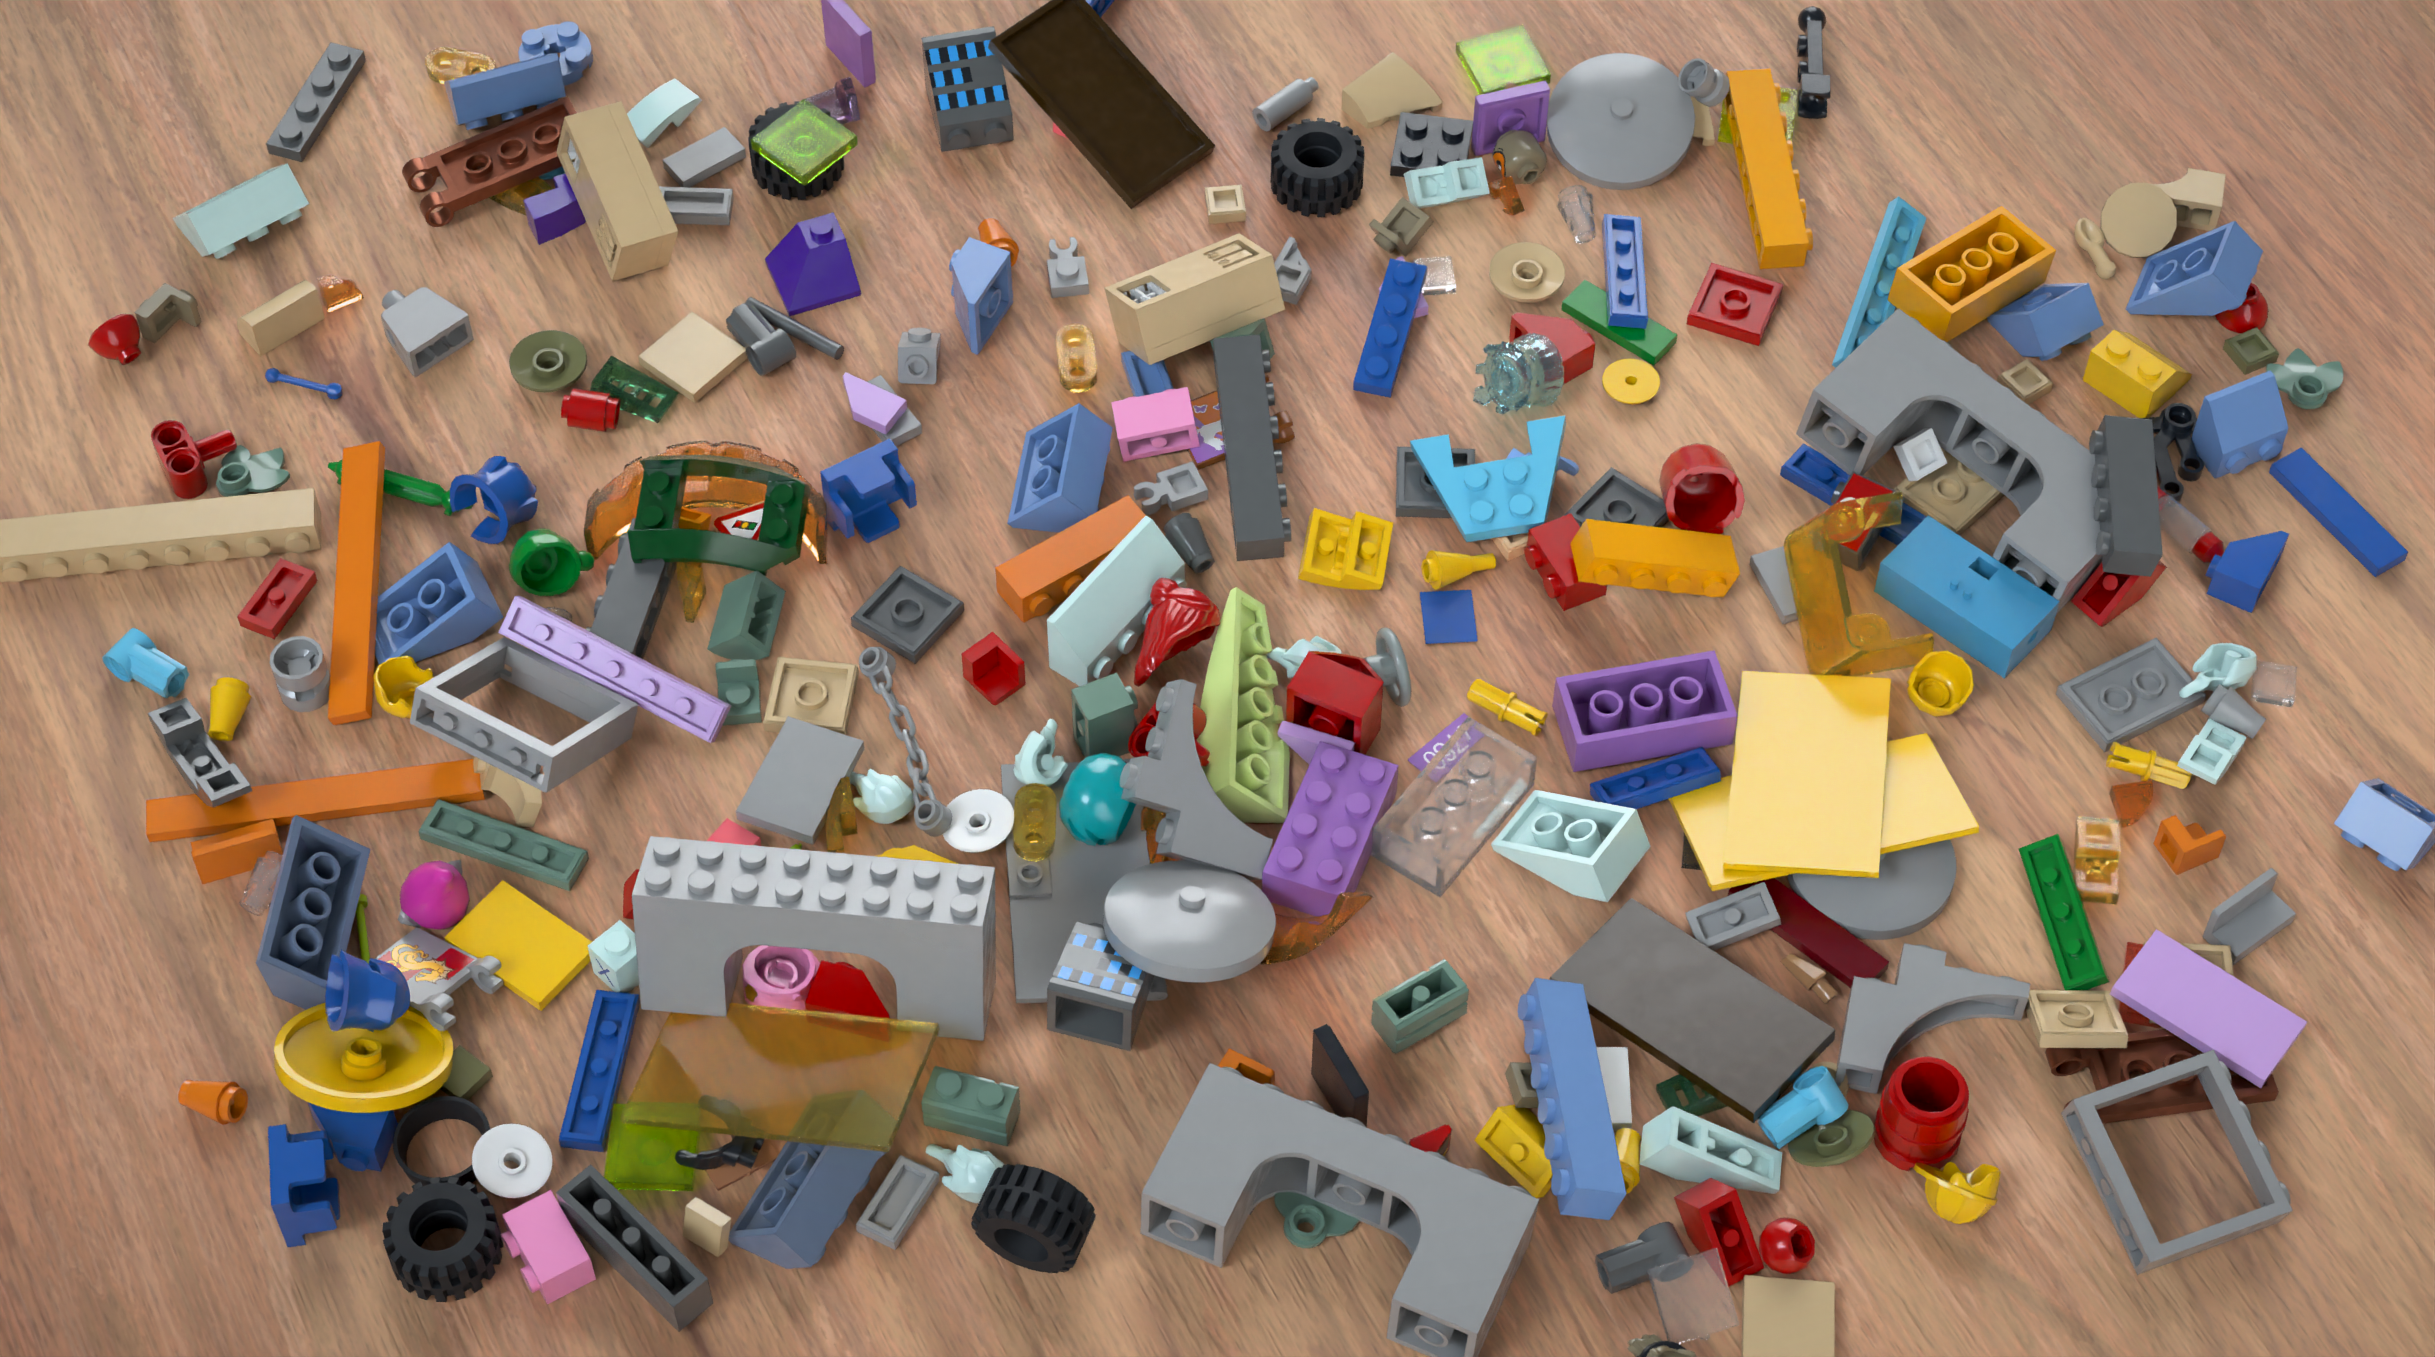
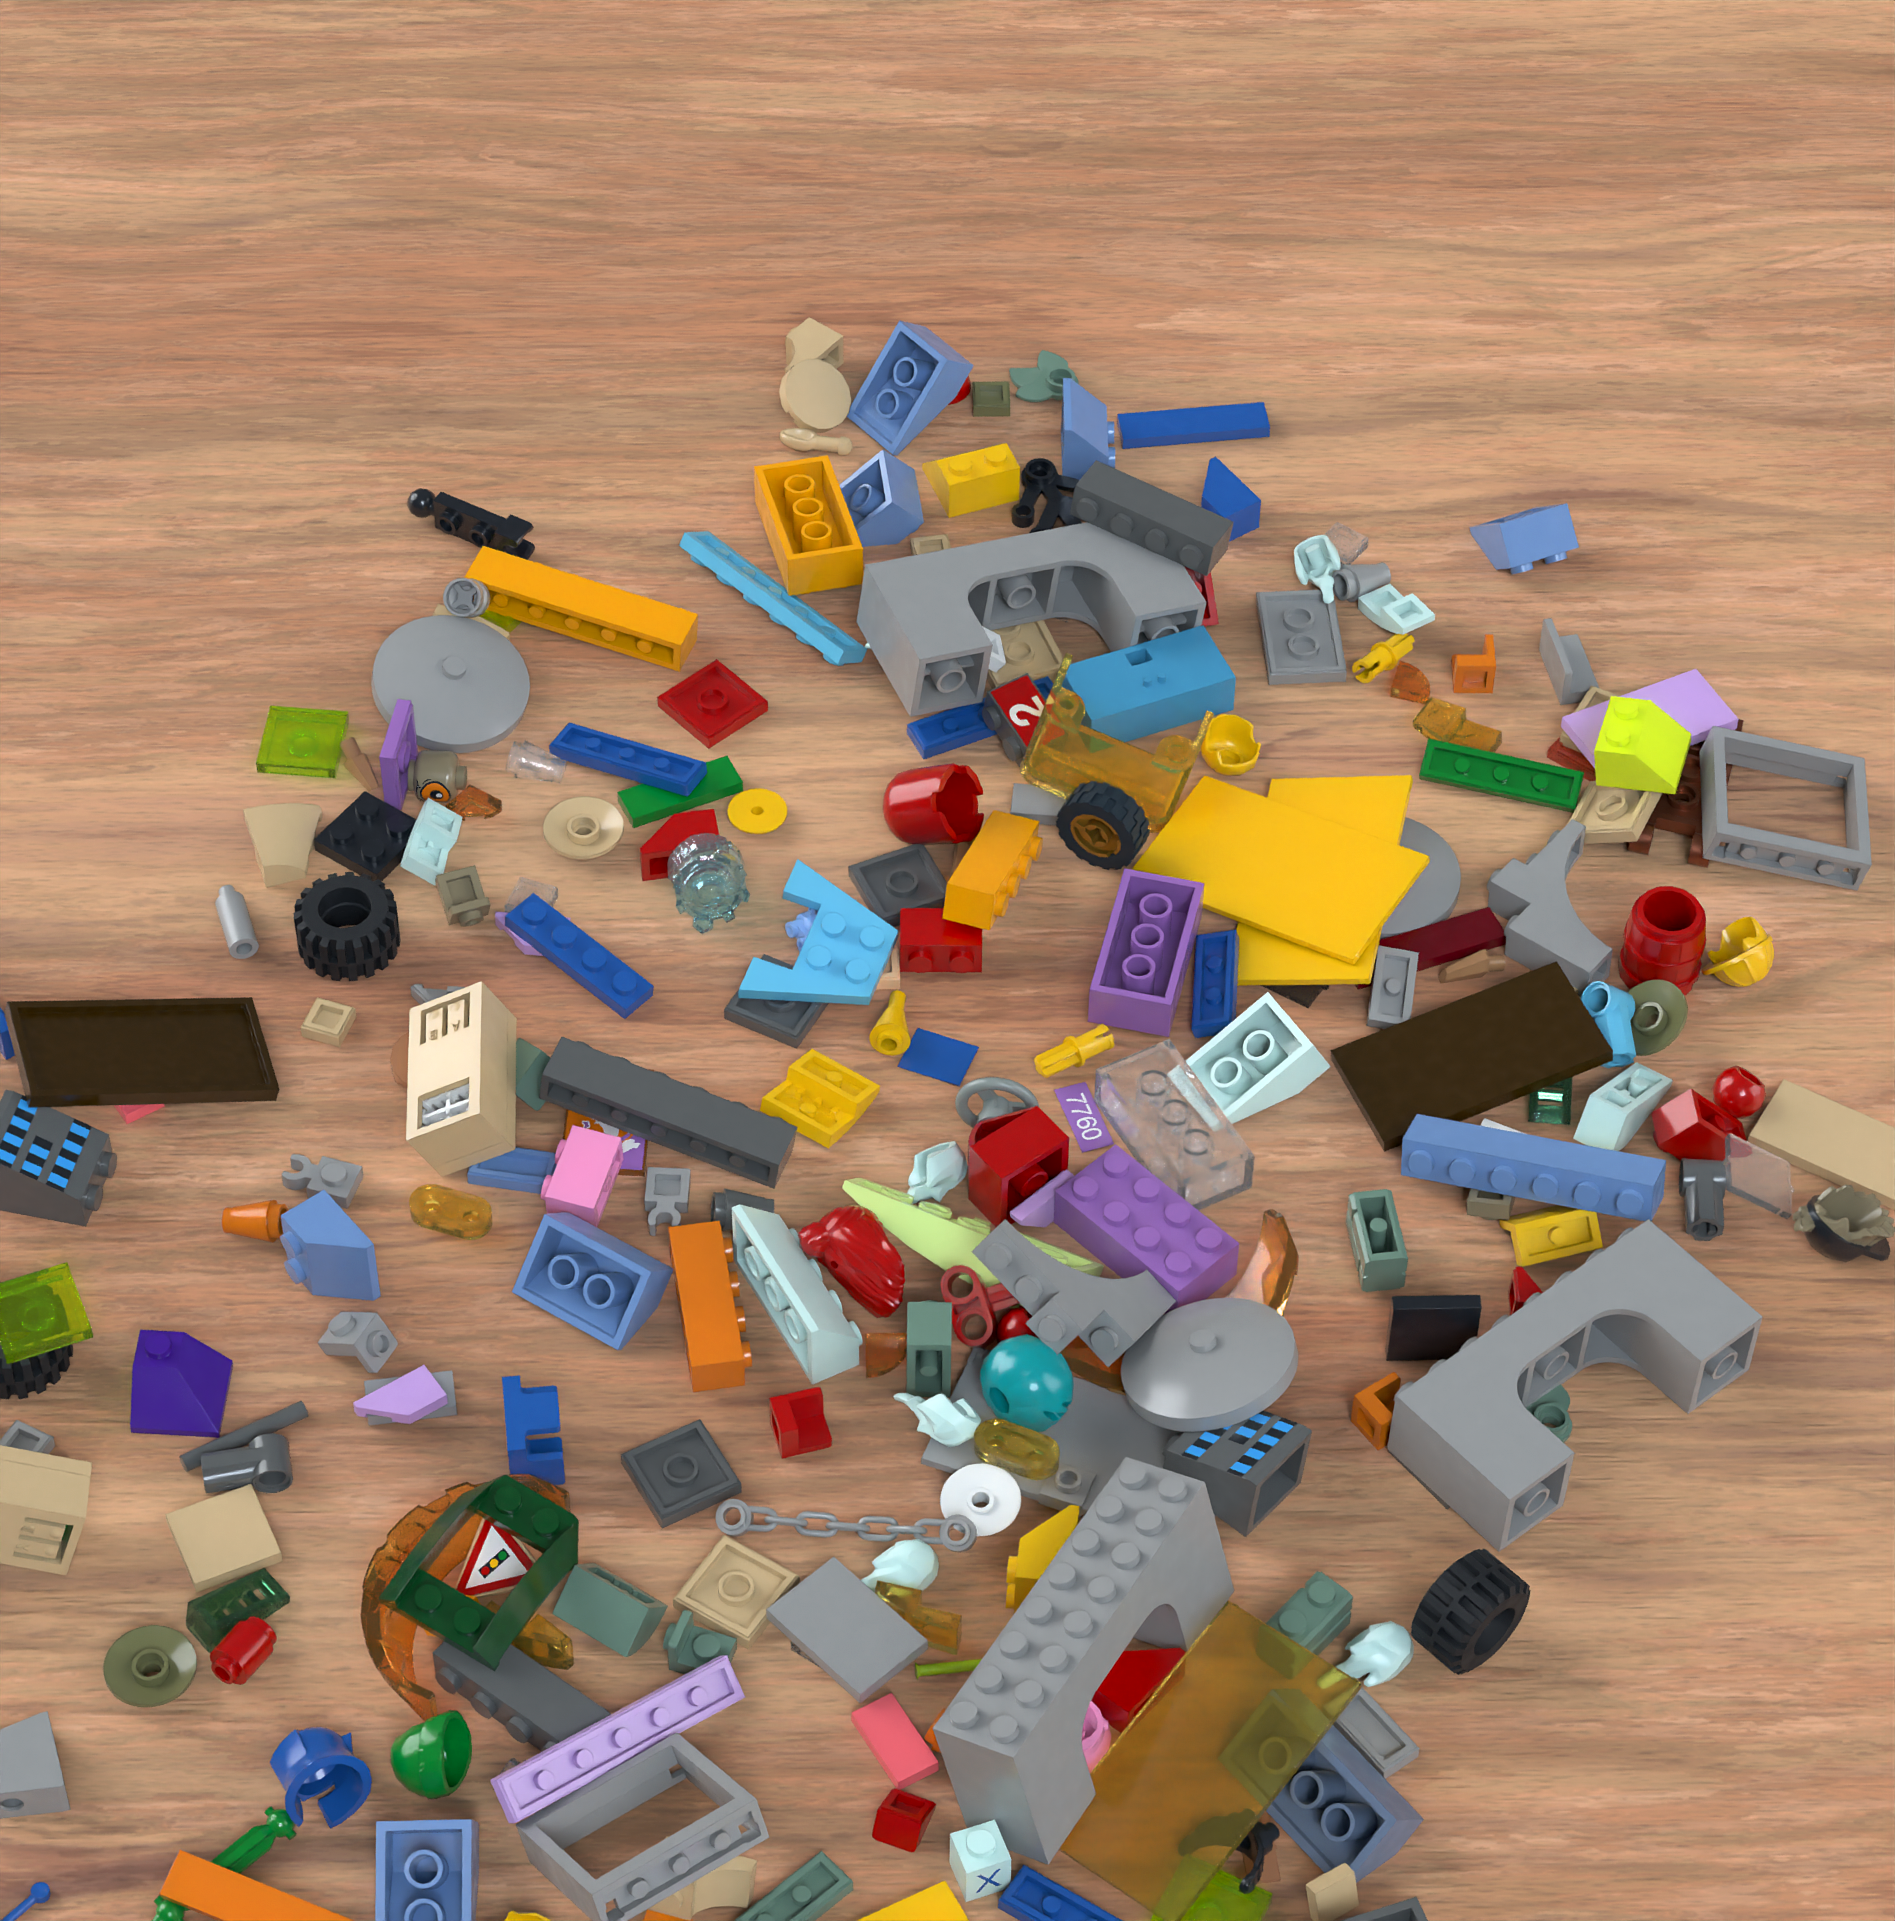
camera: 65 degrees left, 5 degrees down
none -> black wheel [1056,781,1150,870]
none -> neon yellow slope [1594,696,1692,794]

